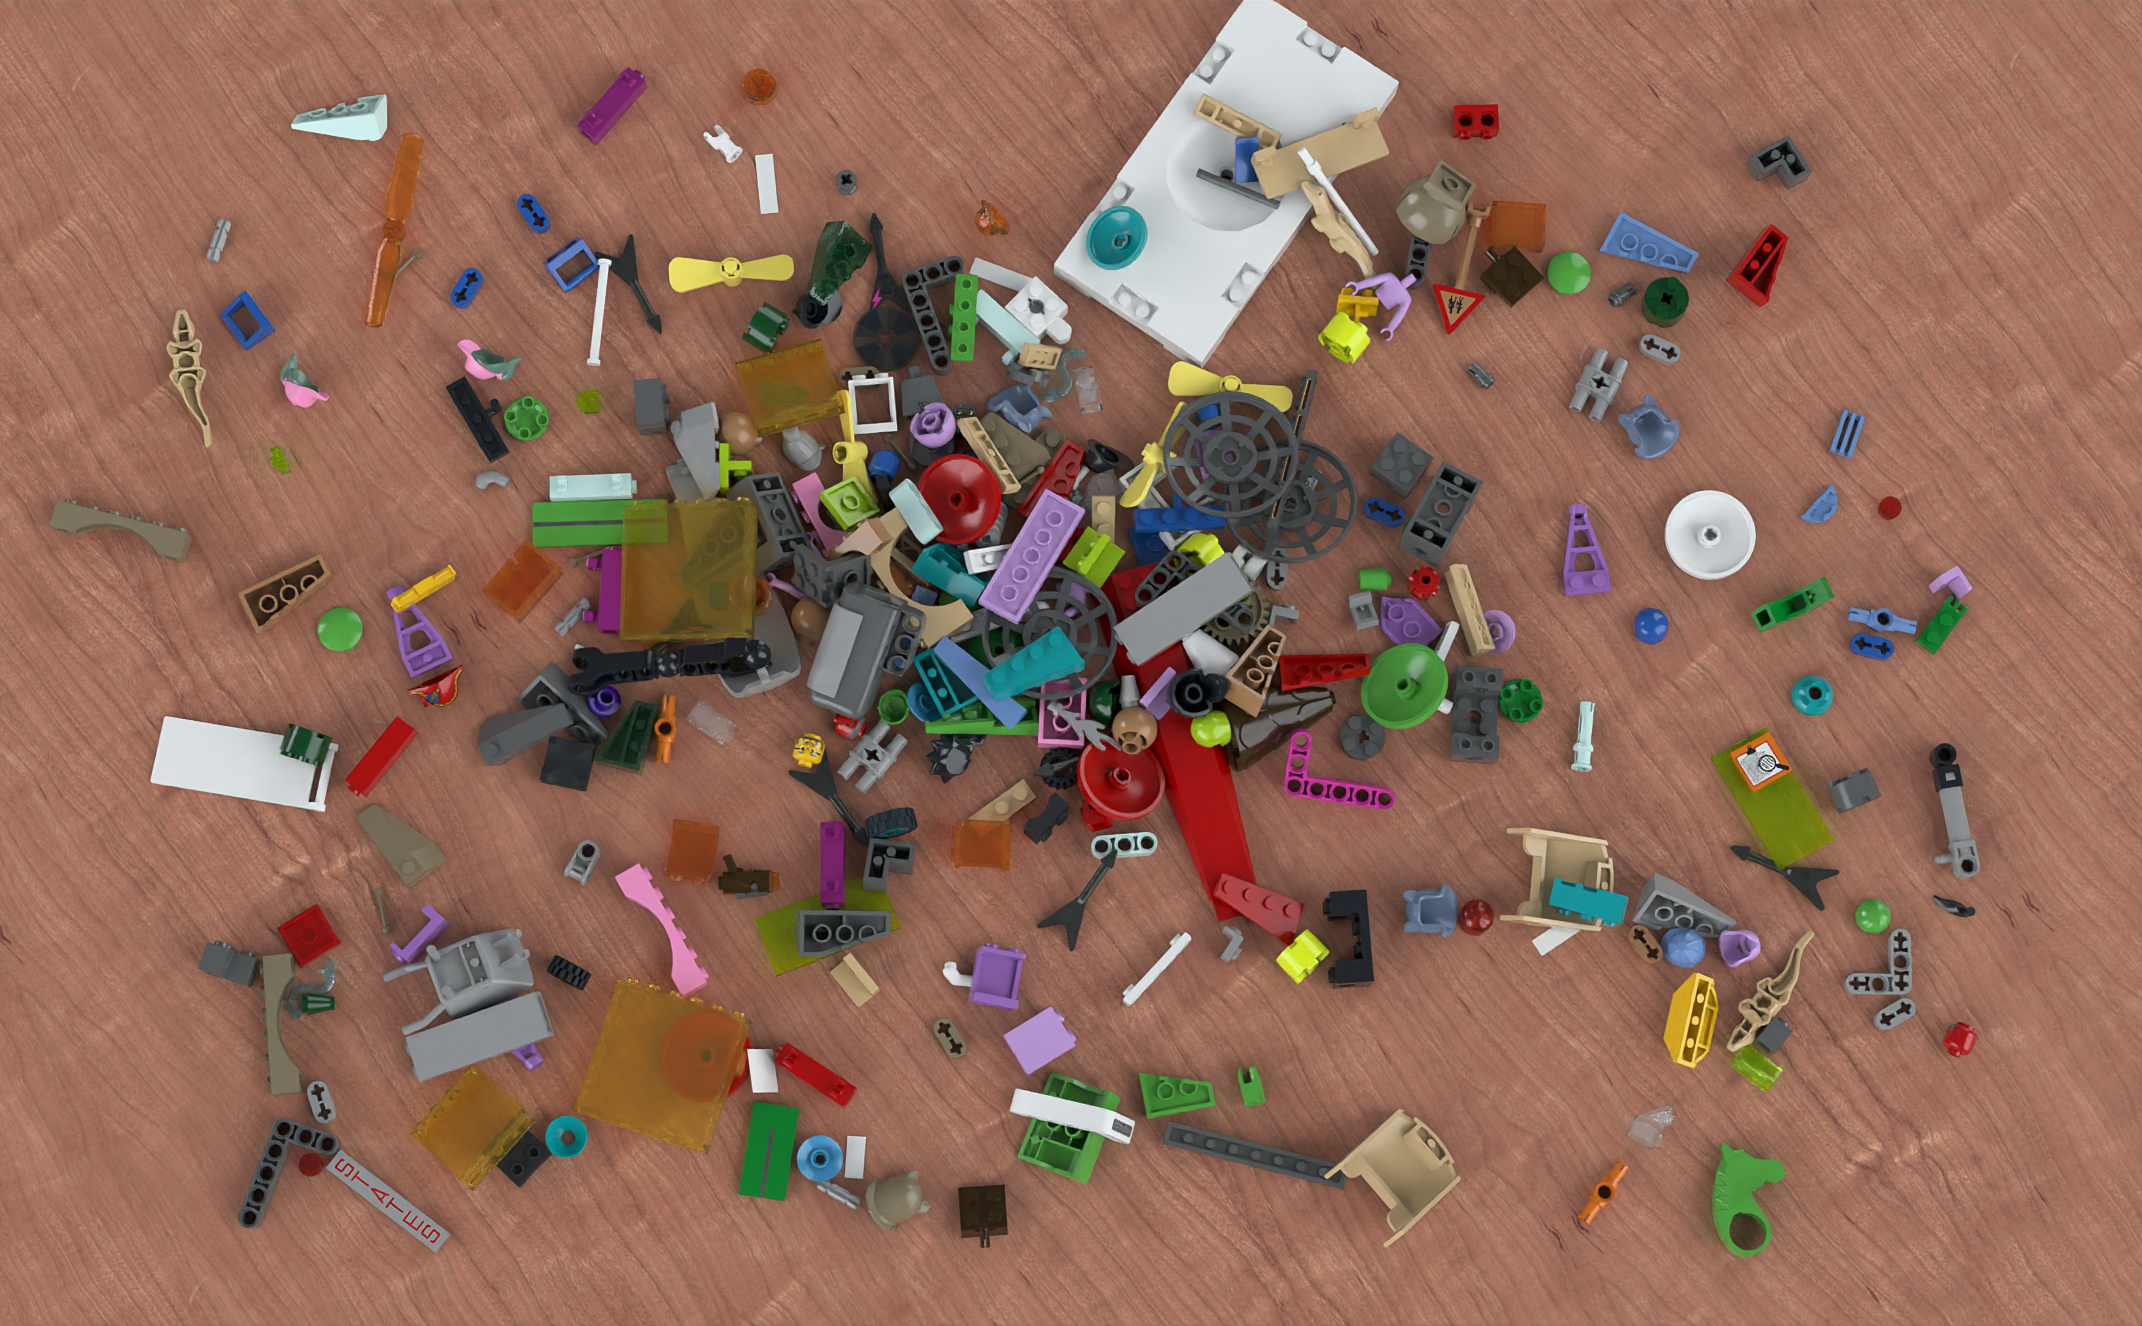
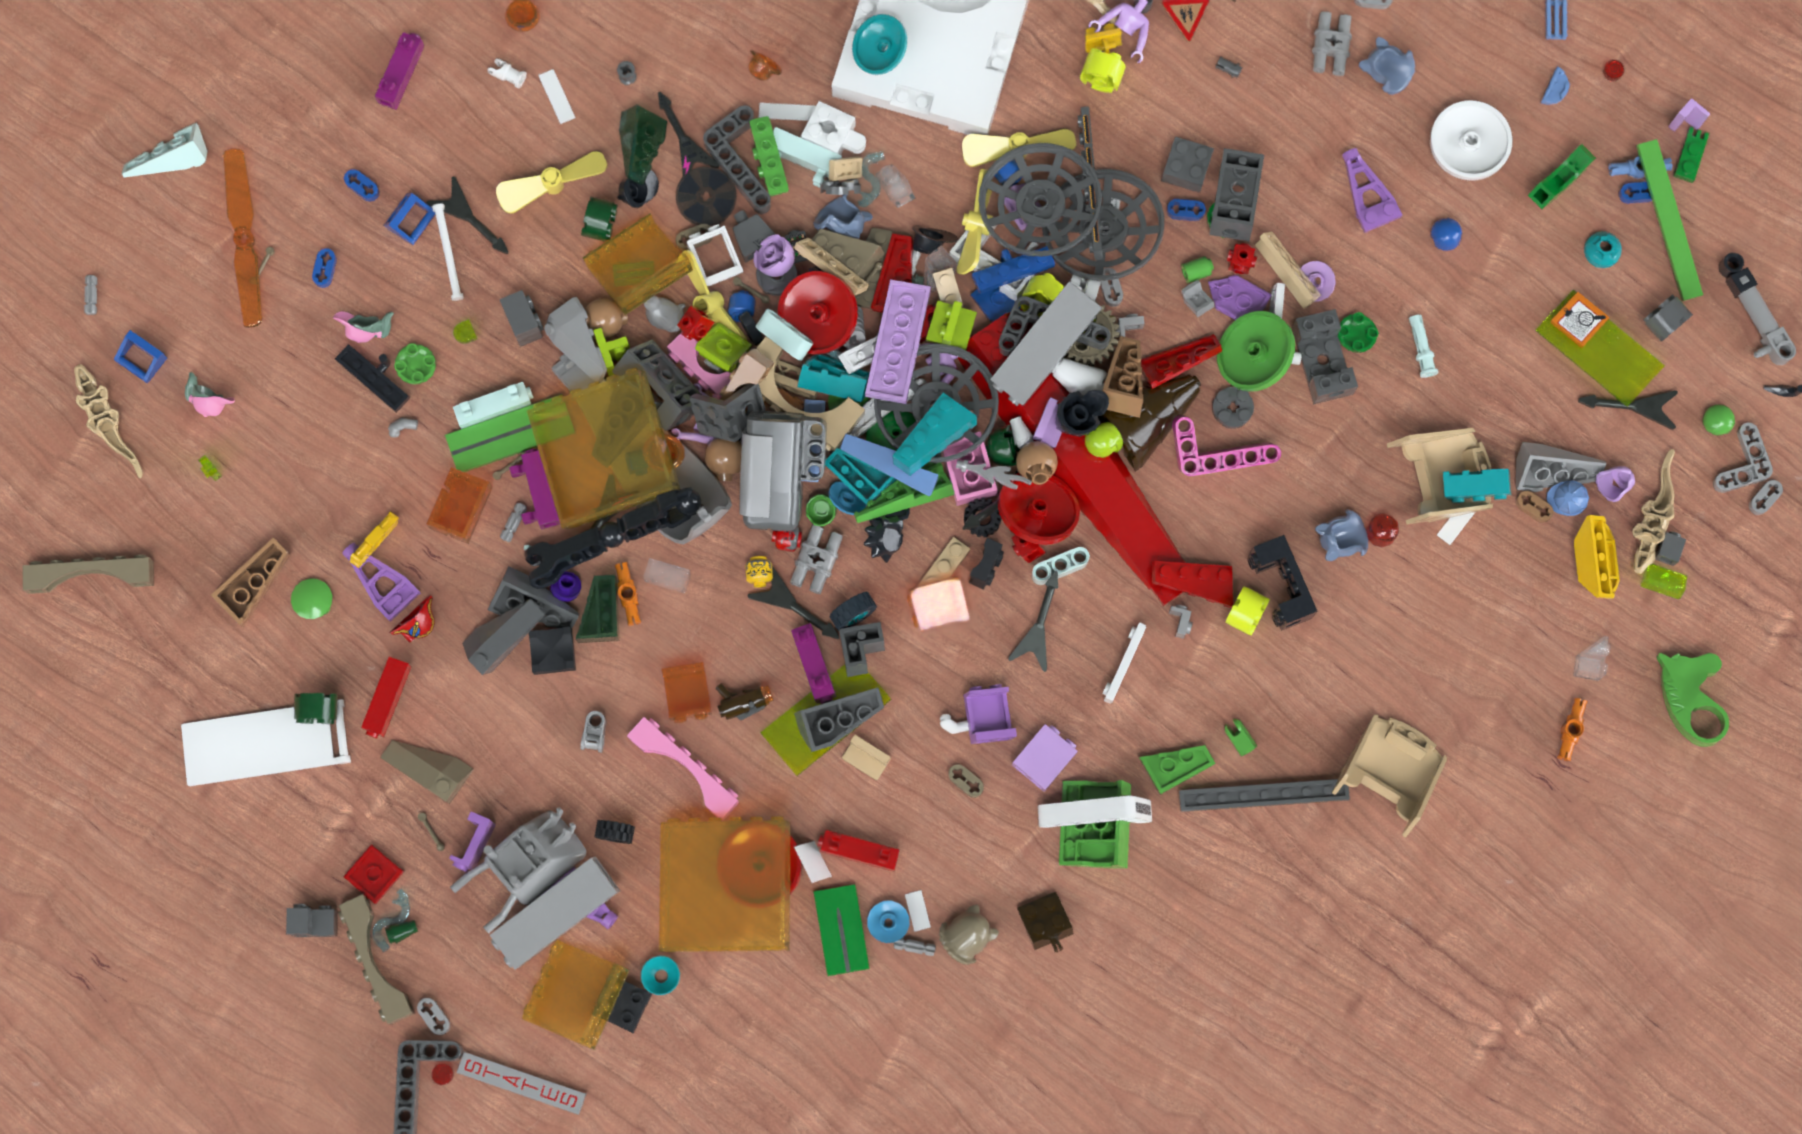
camera: 15 degrees left, 0 degrees up
none -> red brick [677,305,715,341]
none -> bright green tile [1636,139,1703,301]

